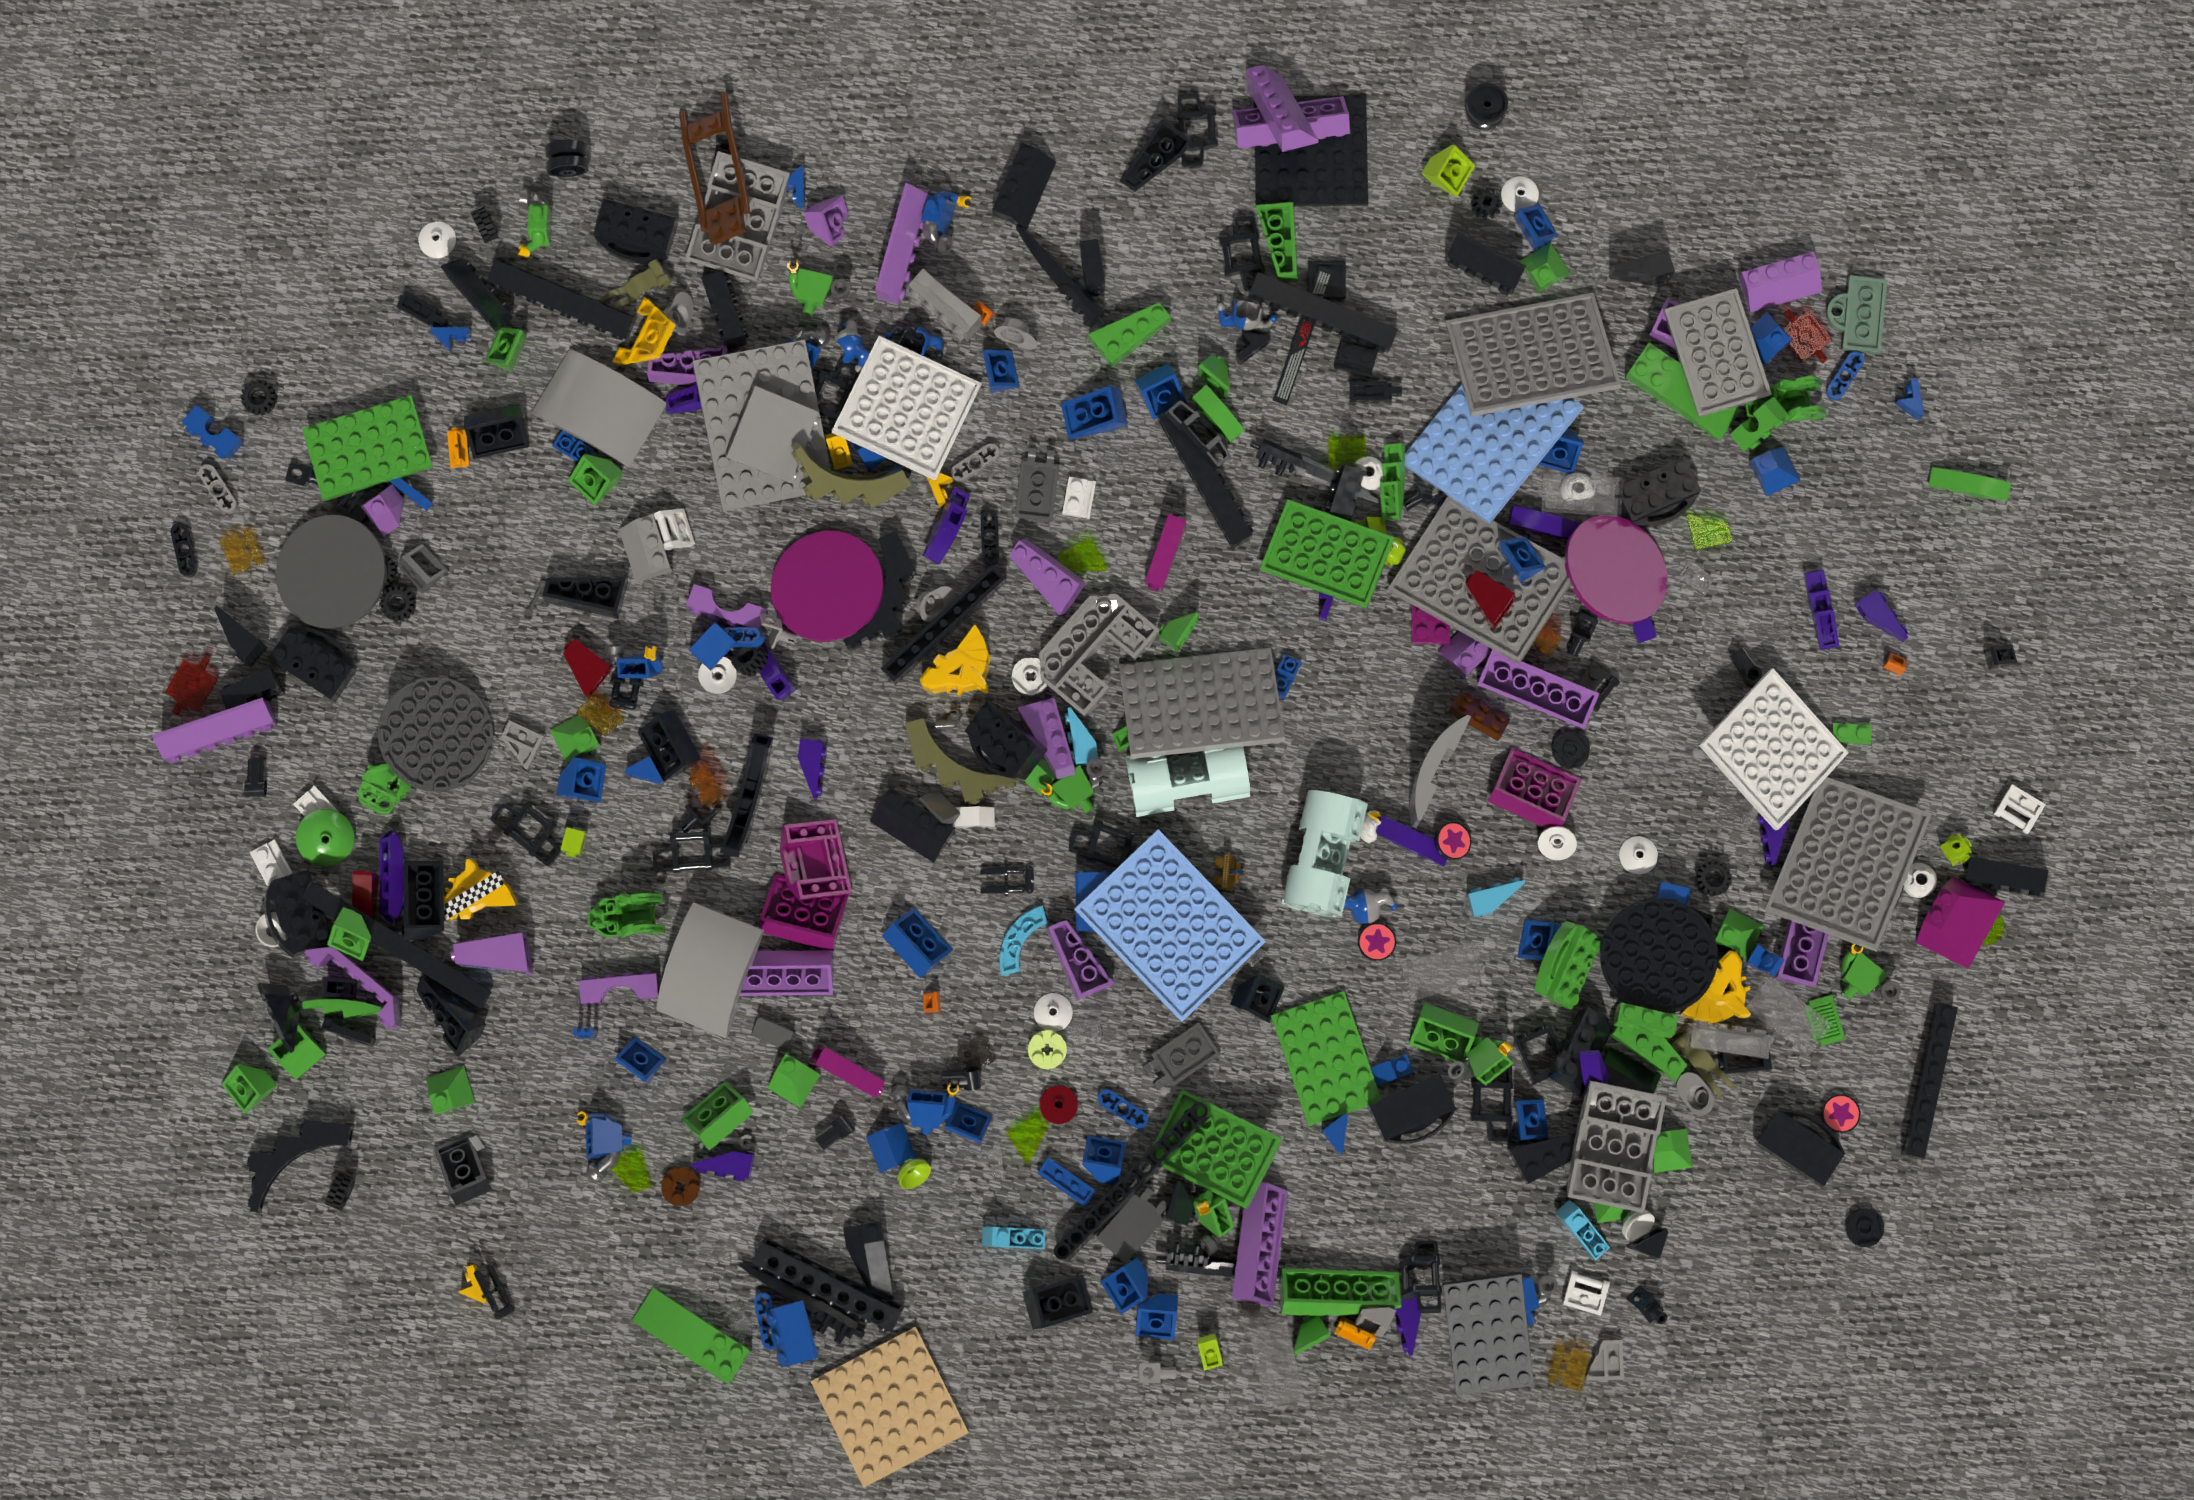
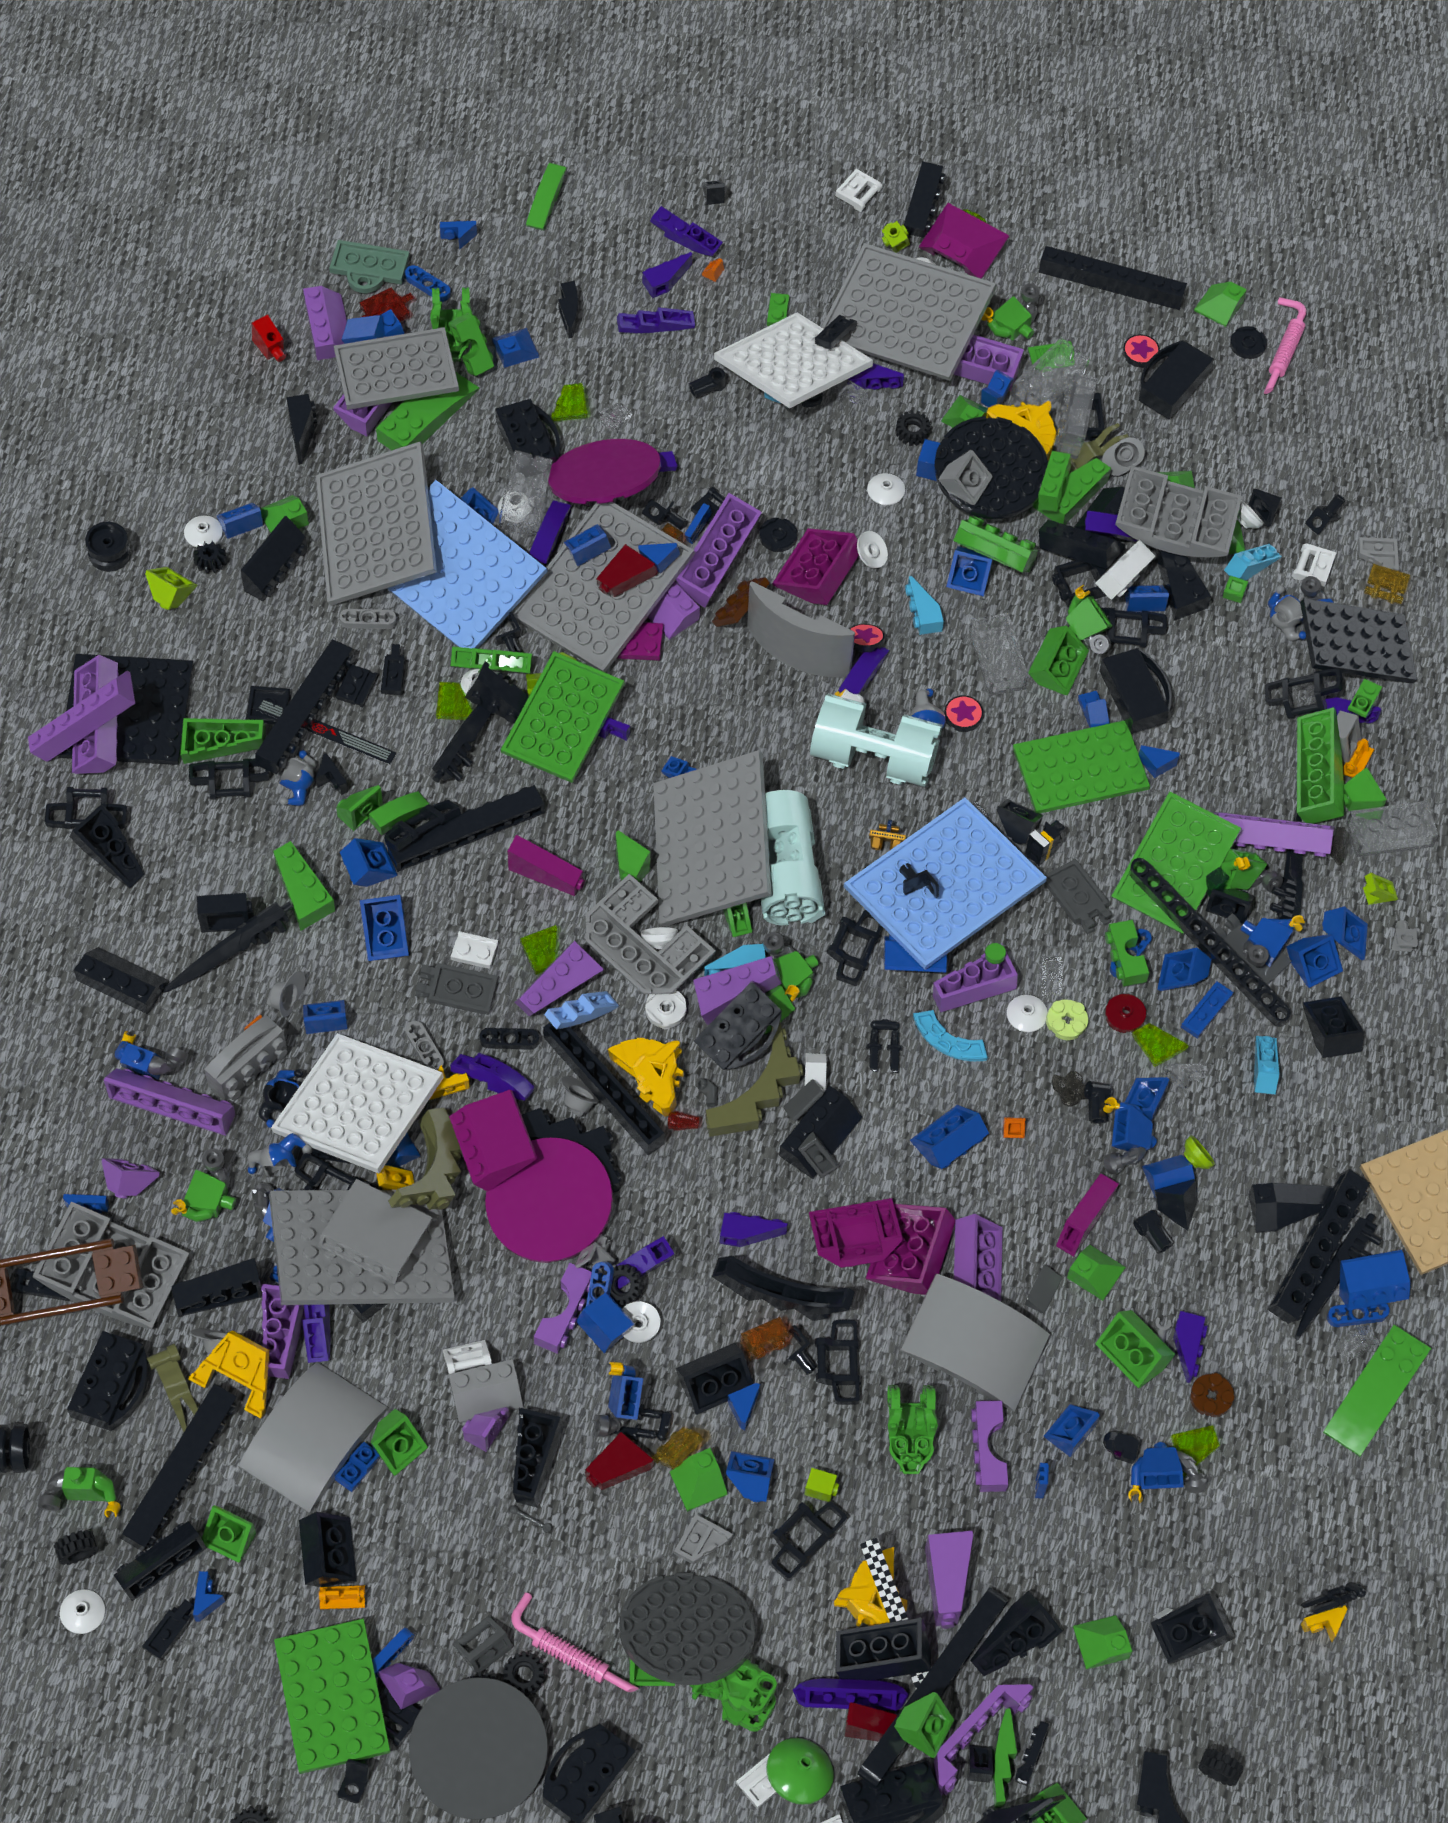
camera: 90 degrees left, 20 degrees down
none -> red torso [252,314,286,362]
none -> light grey beam [340,609,397,629]
none -> blue slope [341,315,385,344]
none -> magenta slope [449,1090,537,1192]
none -> medium lavender slope [462,1407,509,1452]
none -> bright pink piece [511,1593,639,1692]
none -> light blue slope [544,991,619,1029]
none -> black slope [558,280,578,339]
none -> blue slope [638,543,680,574]
none -> white piece [641,927,678,949]
none -> dark purple slope [650,206,723,256]
none -> clear red cone [668,1110,699,1131]
none -> blue tile [685,503,712,544]
none -> dark grey slope [798,1132,839,1179]
none -> black plate [815,315,857,349]
none -> black bracket [899,863,939,898]
none -> light grey slope [938,450,993,505]
none -> bright green tile [985,943,1006,964]
none -> black hips [1025,820,1065,866]
none -> white wedge [1095,540,1155,600]
none -> black rock [1103,1432,1139,1464]
none -> bright green arch [1105,920,1149,987]
none -> black slope [1154,1179,1198,1231]
none -> bright green slope [1194,281,1247,327]
none -> clear green slope [1206,867,1229,897]
none -> bright green slope [1223,576,1248,603]
none -> blue torso [1240,915,1305,967]
none -> bright pink piece [1264,297,1306,394]
none -> light grey piece [1268,585,1306,641]
none -> bright green slope [1348,678,1382,718]

